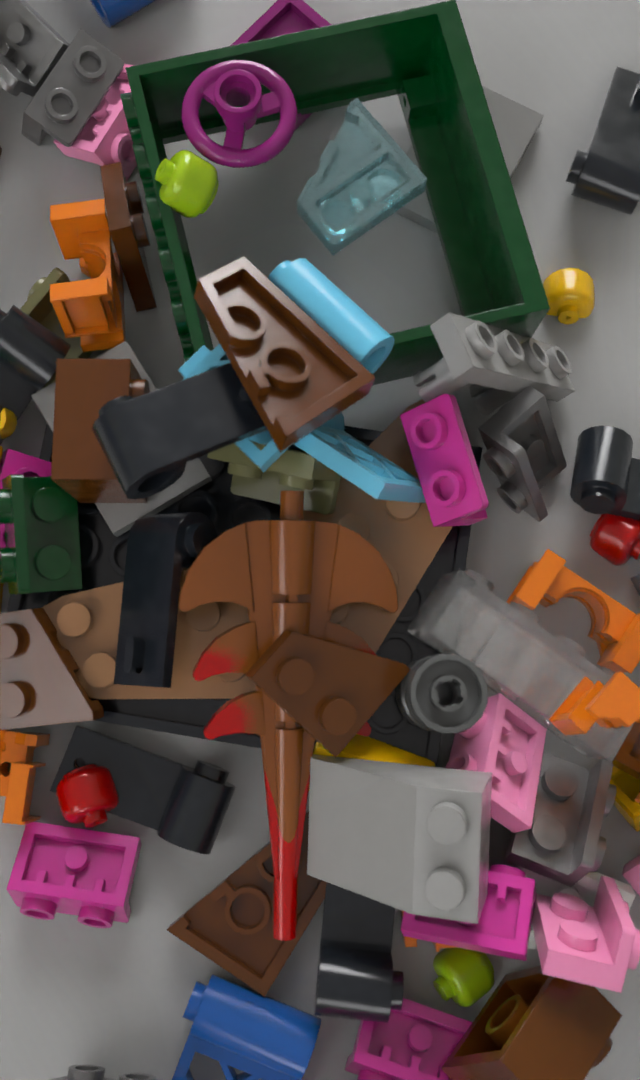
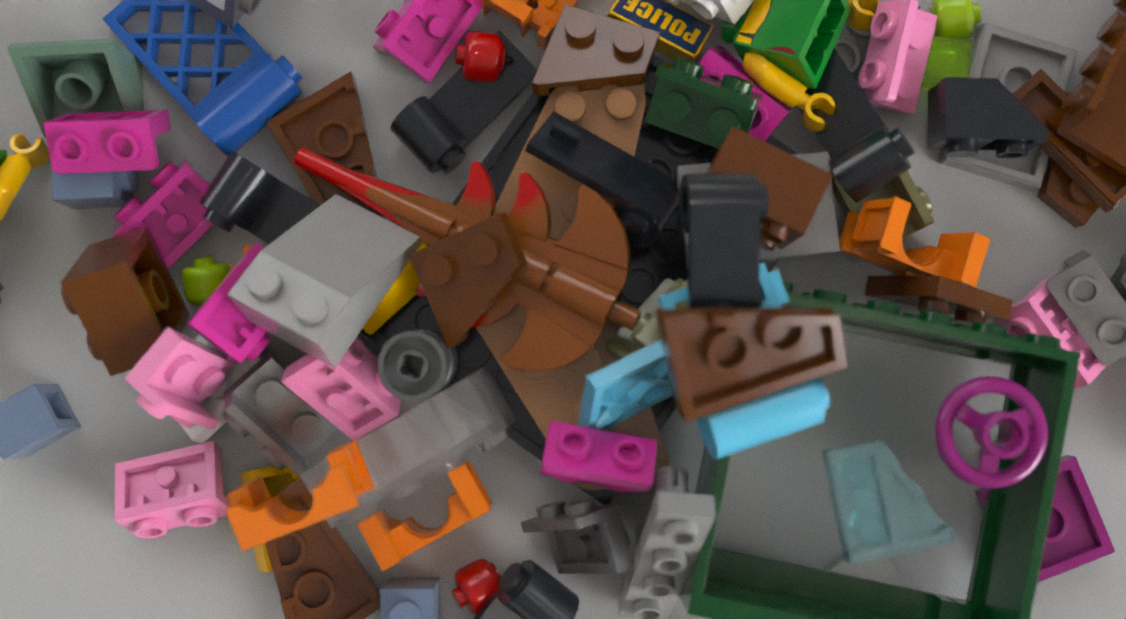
camera: 110 degrees right, 5 degrees up
lime piece [155,150,219,218] -> none

